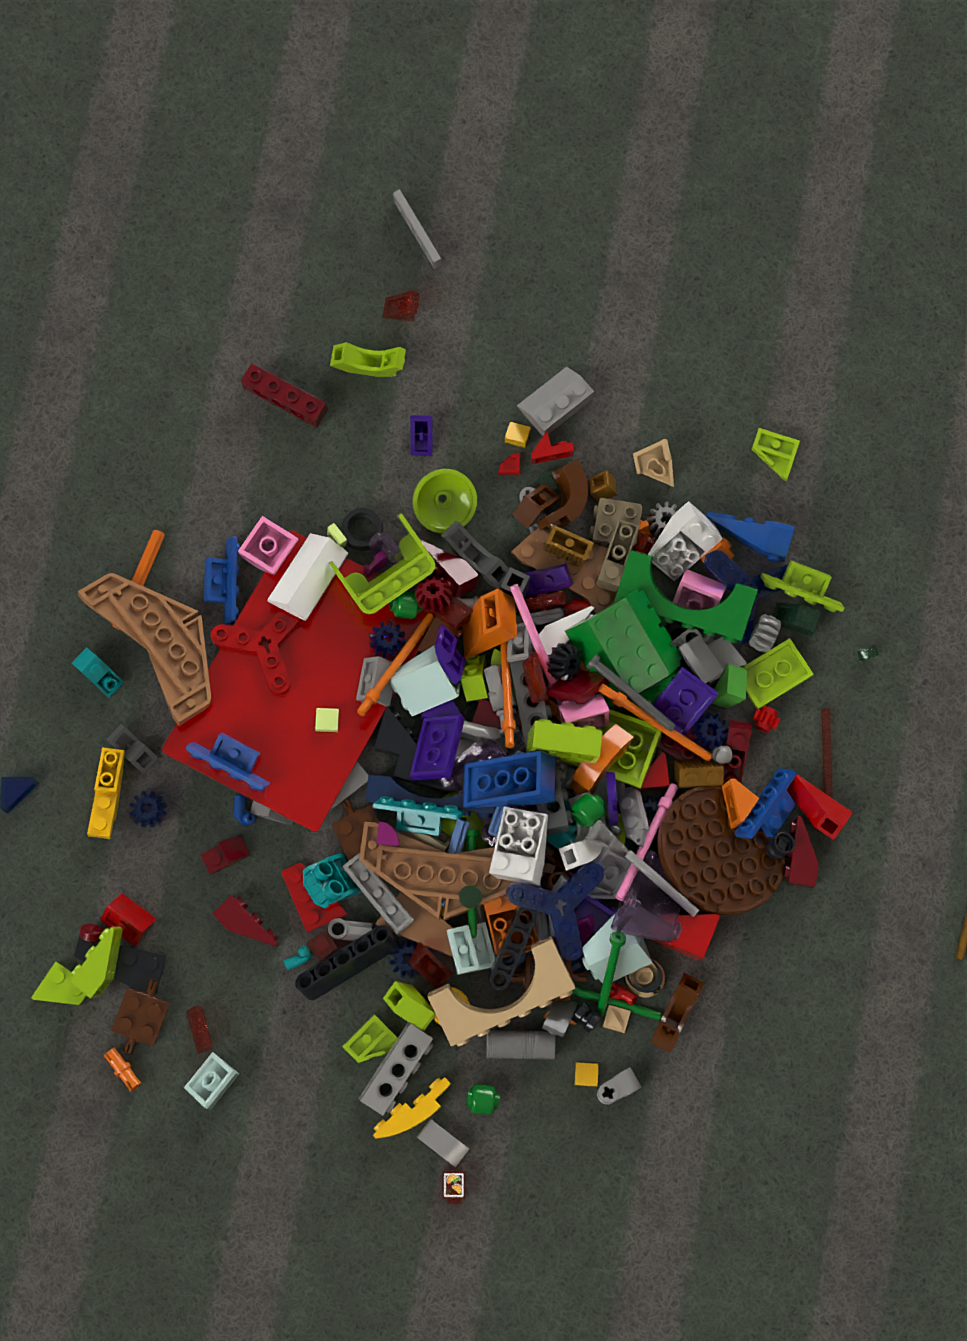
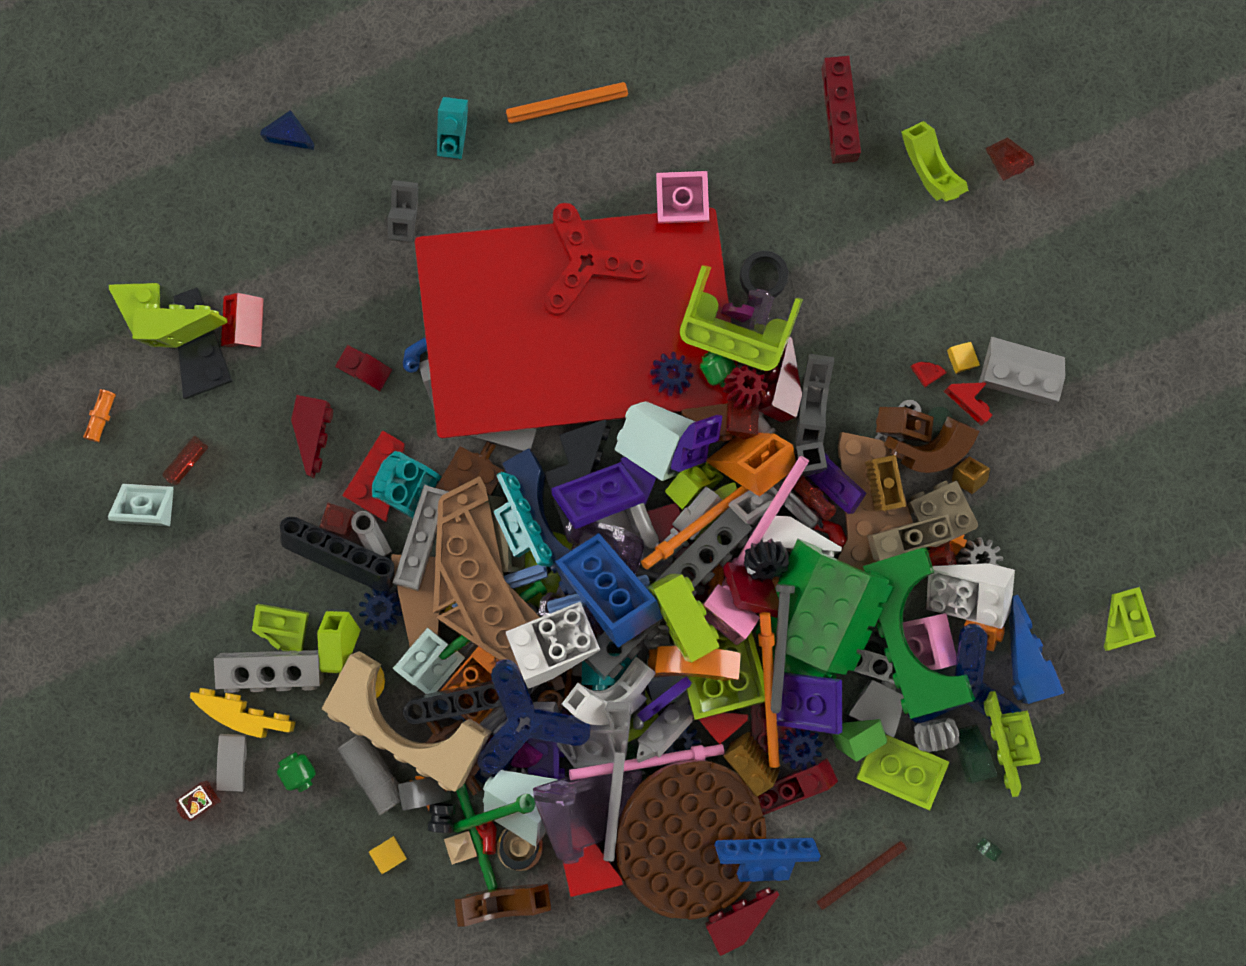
camera: 50 degrees right, 5 degrees up
medium nougat wing [78,573,211,726] -> none
dark red tile [79,924,103,942] -> none
yellow slope [87,747,125,839] -> none
reddish brown plate [111,979,170,1054] -> none
clear blue gear [129,791,167,828] -> none
blue bracket [185,733,270,791] -> none
blue bracket [204,536,240,625] -> none
white slope [267,533,348,621] -> none
teal arm [283,945,312,971] -> none
yellowish green tile [315,708,339,732] -> none
yellowish green tile [327,523,347,548] -> none
light grey panel [356,656,393,706] -> none
orange bar [357,613,435,716] -> none
magenta tile [376,821,400,847] -> none
light grey tile [393,189,442,269] -> none
clear red slope [409,941,453,989] -> none
dark purple slope [410,415,433,456] -> none
lime dish [412,469,477,533] -> none
clear green tile [459,885,482,909] -> none
clear red slope [522,652,548,703] -> none
green head [571,793,605,827] -> none
light grey piece [597,1067,642,1105] -> none
tan slope [633,439,674,487] -> none
light grey panel [678,635,724,684] -> none
light grey hinge [713,746,732,764] -> none
orange slope [722,779,759,829] -> none
red gear [752,706,781,733] -> none
black wheel [765,832,795,860] -> none
red slope [786,774,853,840] -> none

